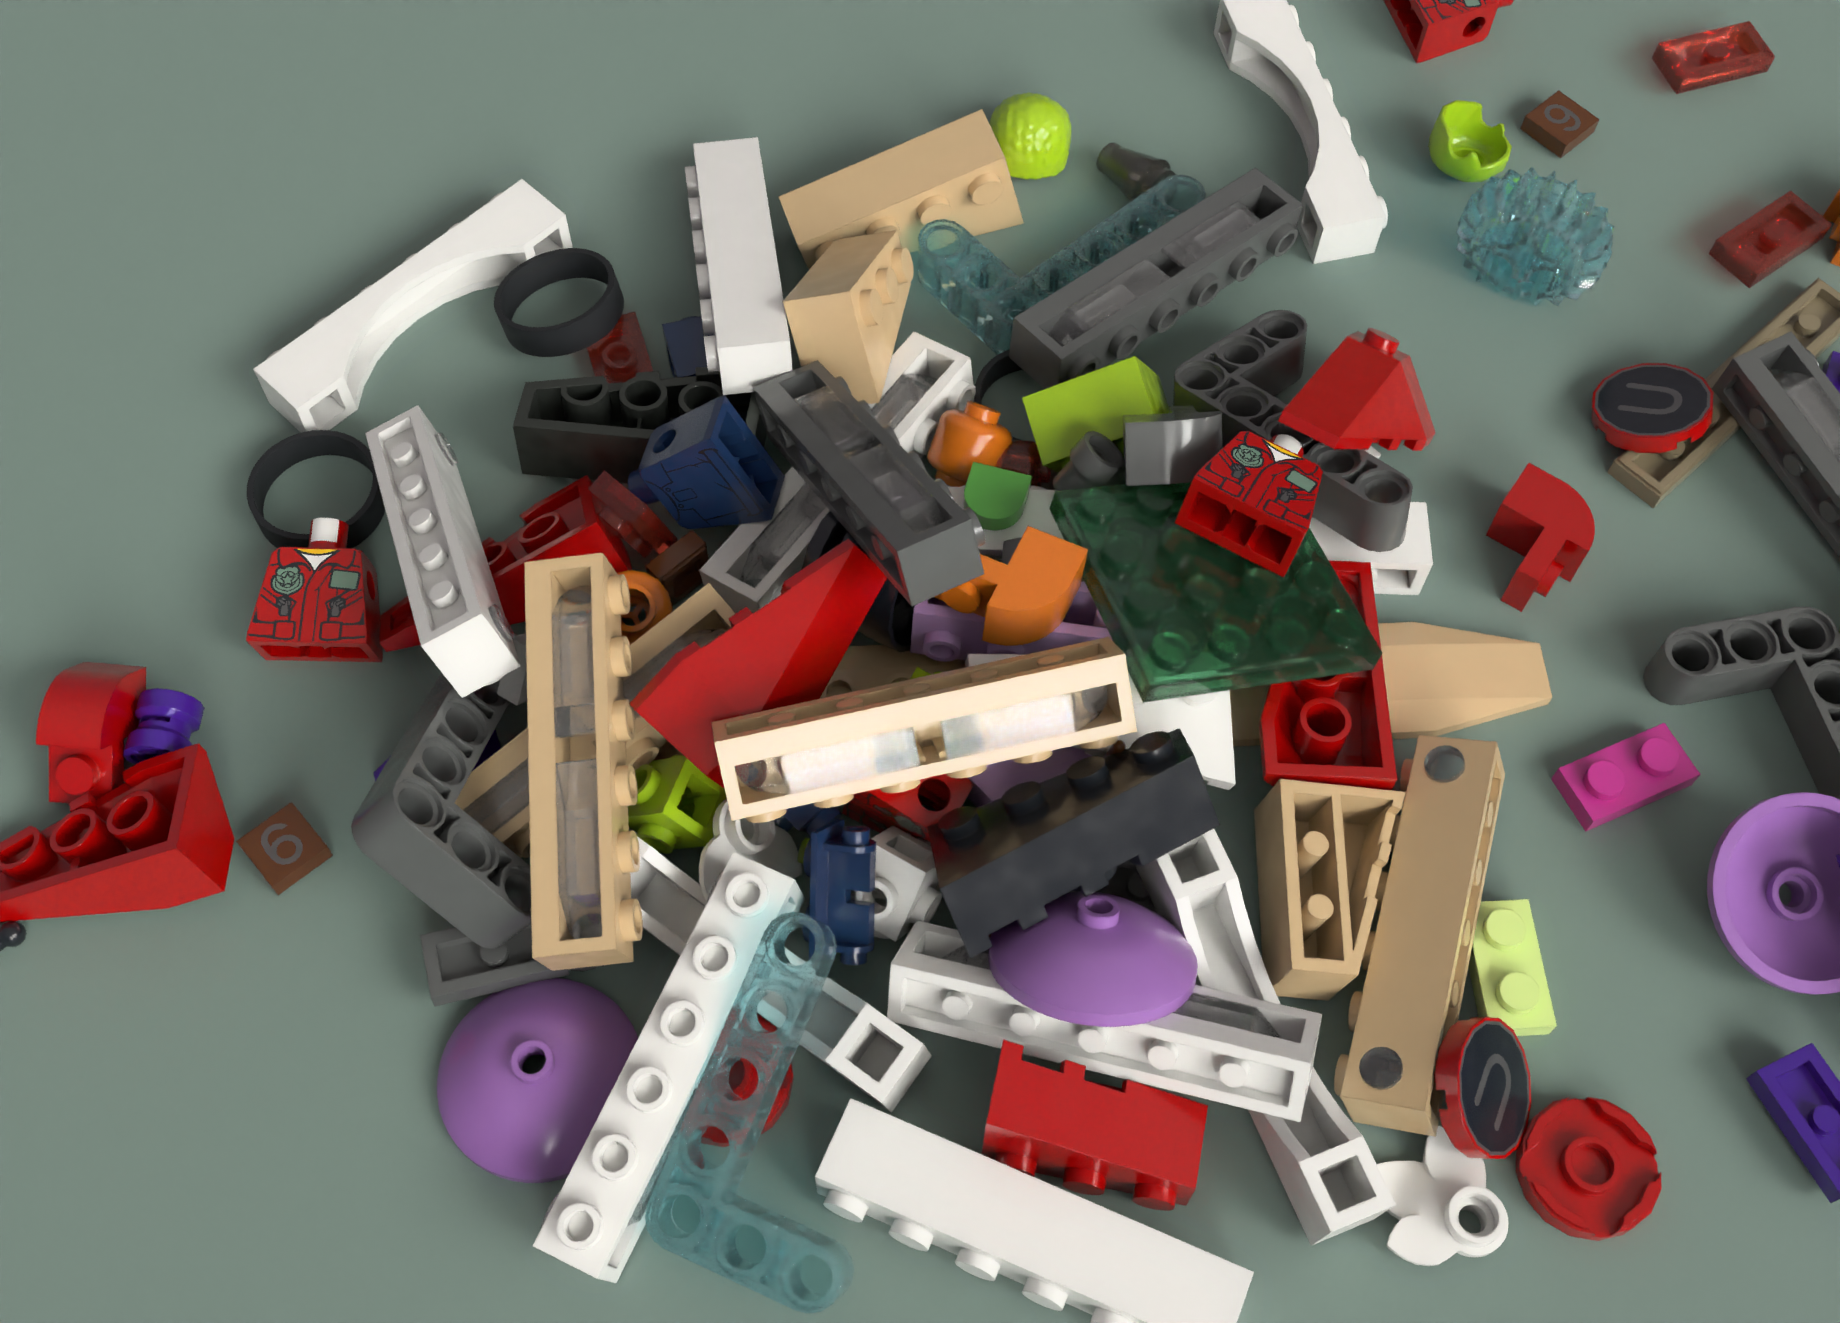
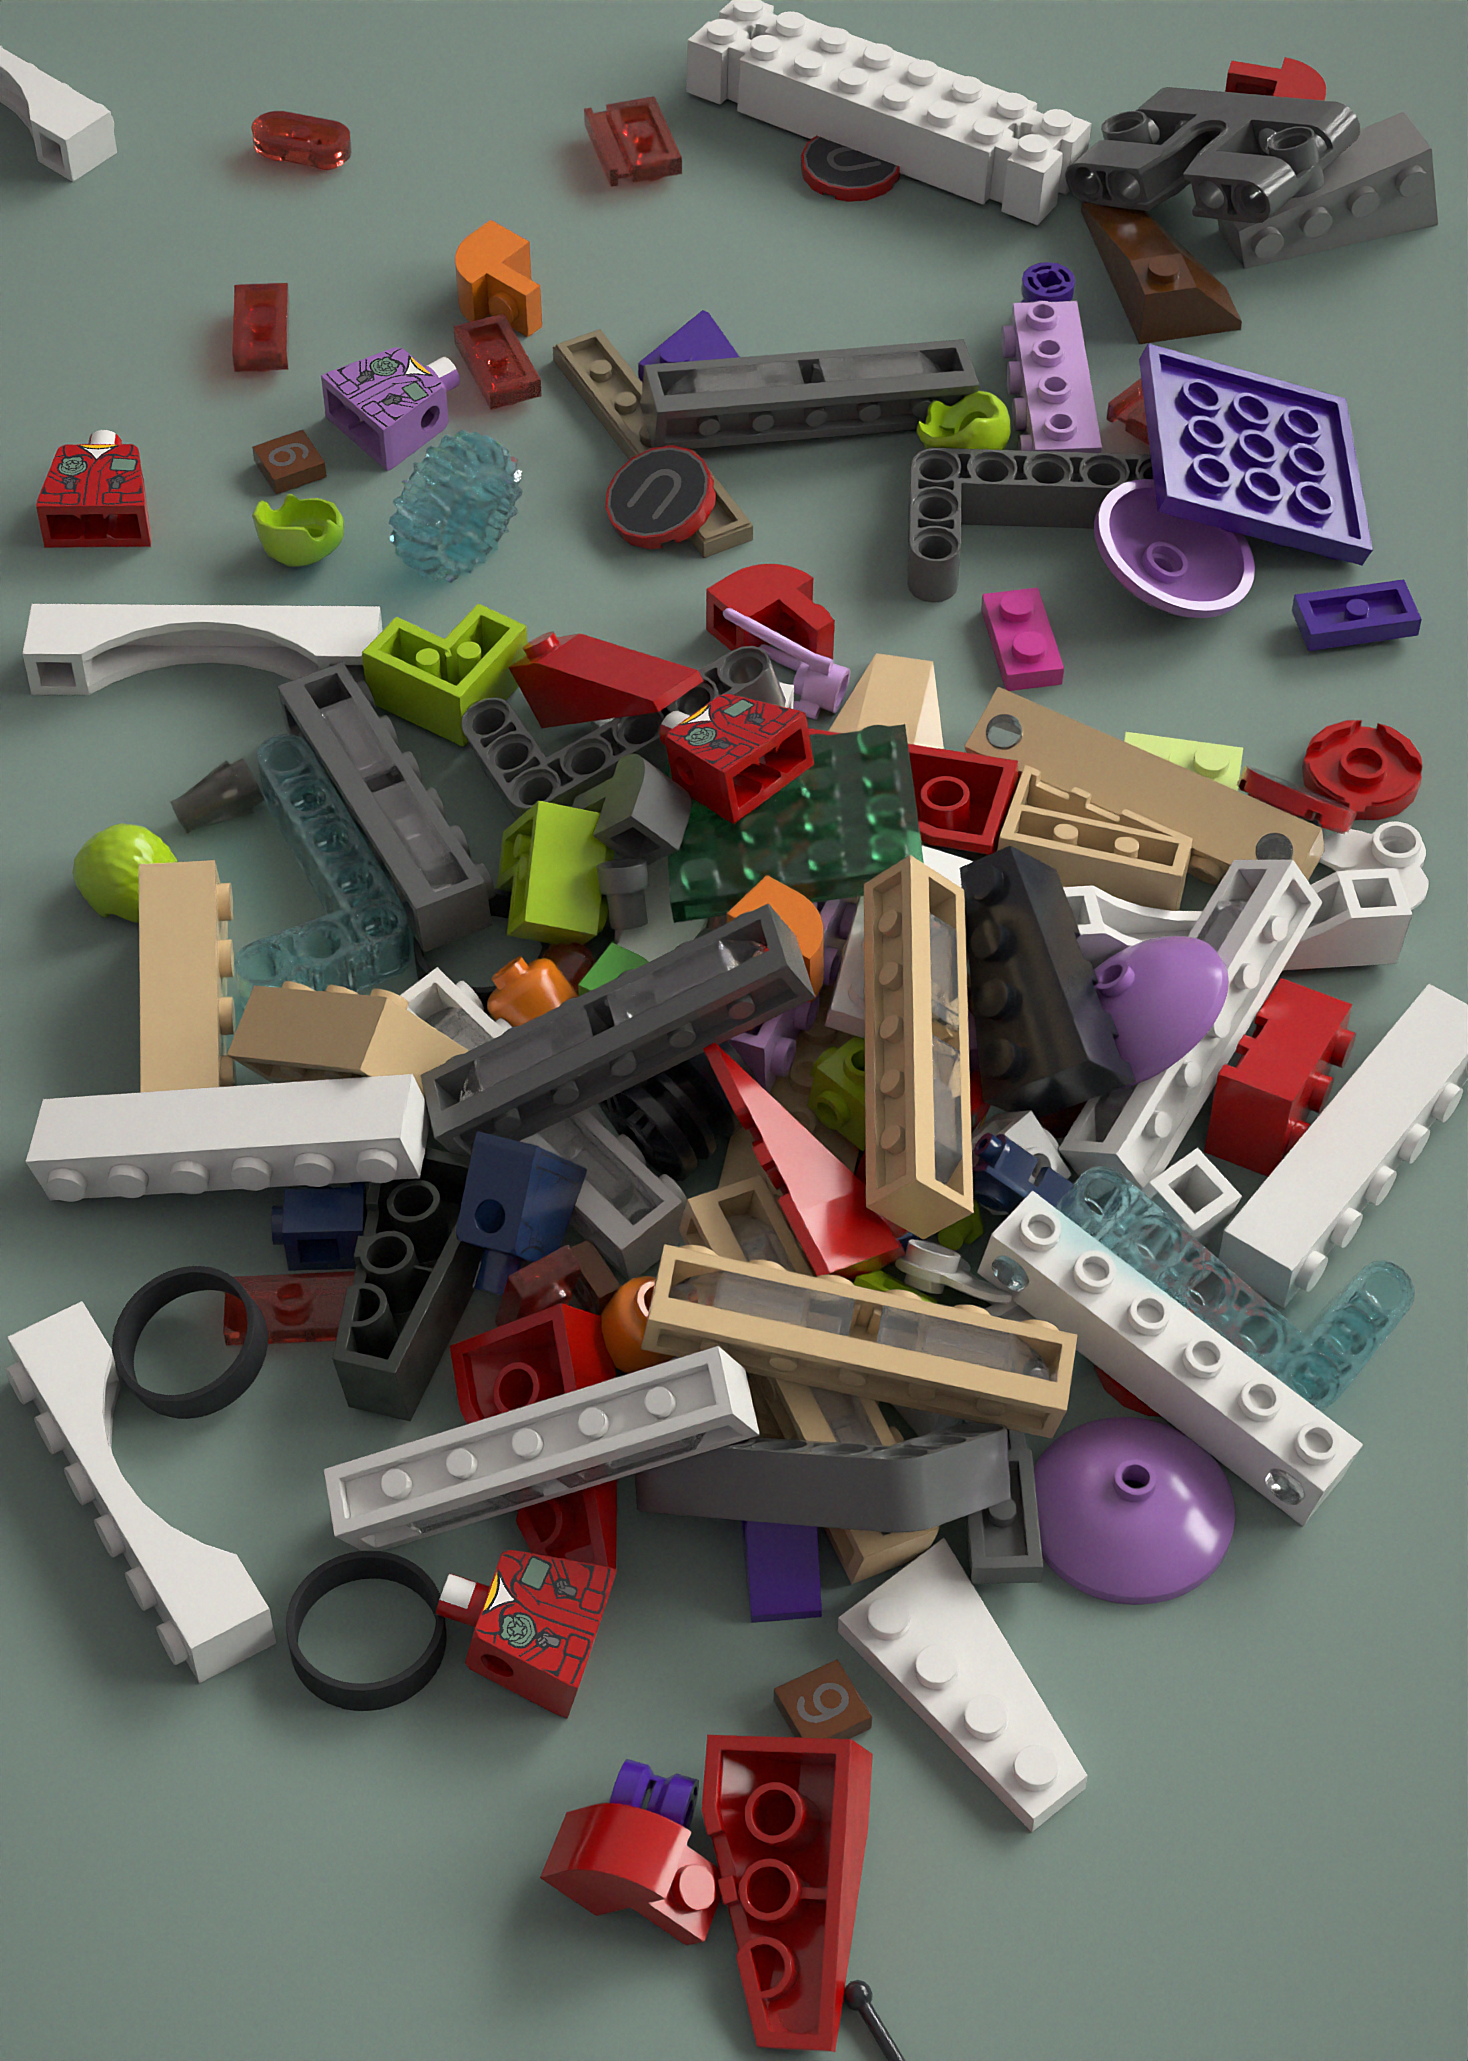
camera: 75 degrees left, 10 degrees down
none -> medium lavender torso [321,347,460,471]
none -> lime brick [362,603,528,747]
none -> lavender plant [723,608,850,720]
none -> white wing [837,1538,1088,1832]

